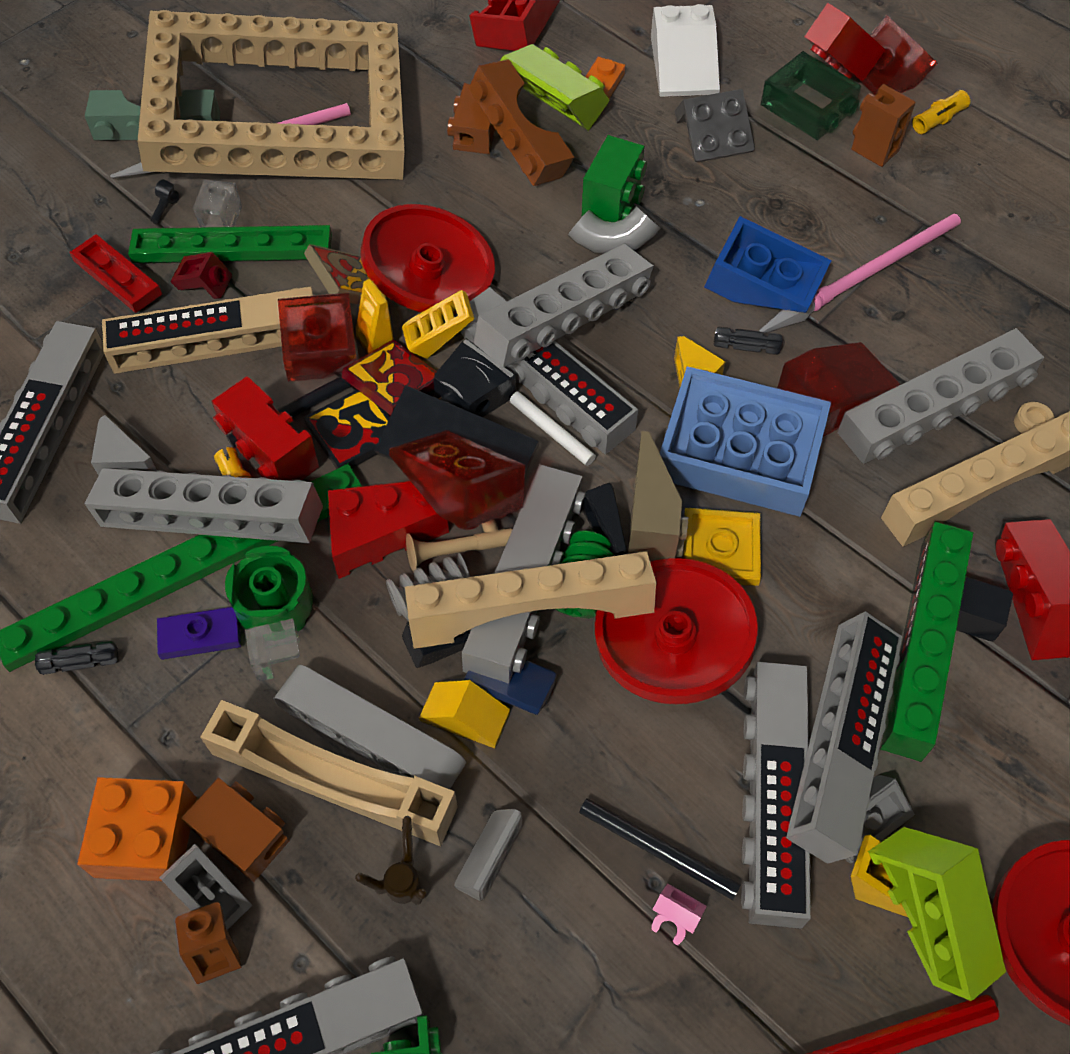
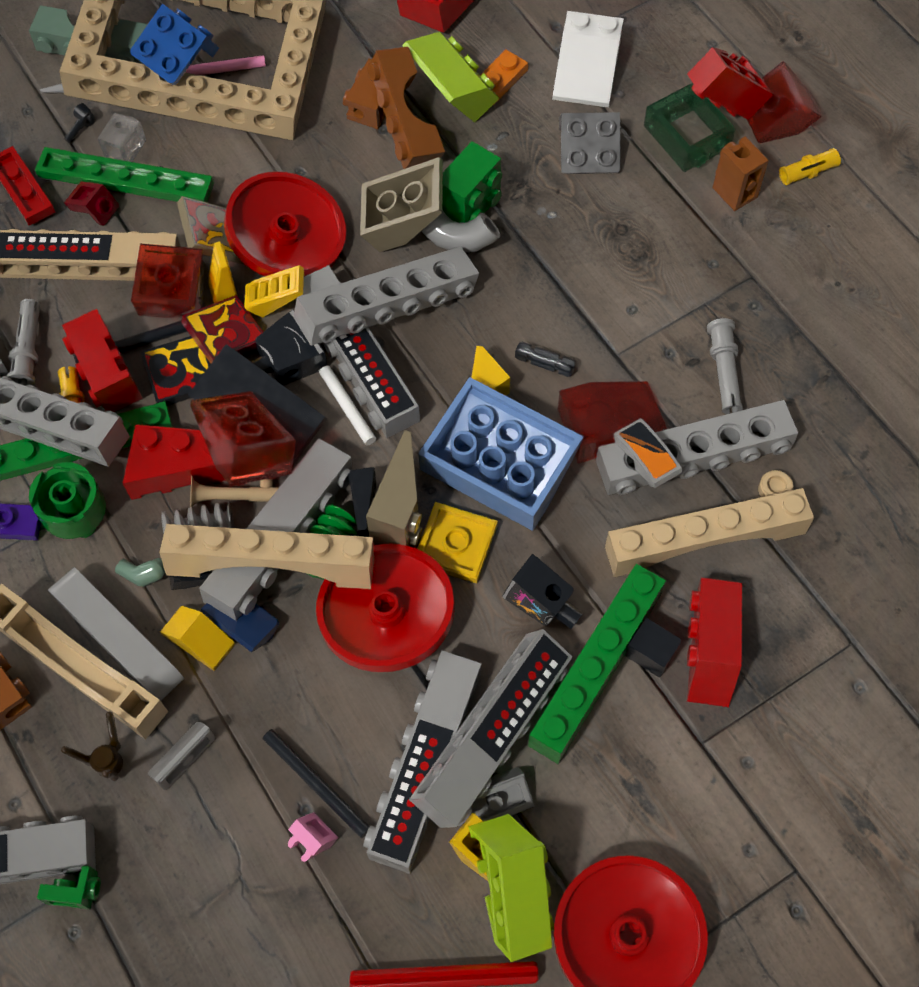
camera: 15 degrees right, 5 degrees up
clear panel [245,619,300,682] -> none
blue slope [704,216,831,313] -> none
bright pink piece [759,214,961,334] -> none
none -> light grey pin [6,299,41,386]
none -> sand green arm [115,558,165,587]
none -> blue bracket [131,4,219,85]
none -> dark tan slope [360,157,443,252]
none -> black torso [502,554,583,629]
none -> slope [614,418,682,488]
none -> light grey pin [707,318,743,414]

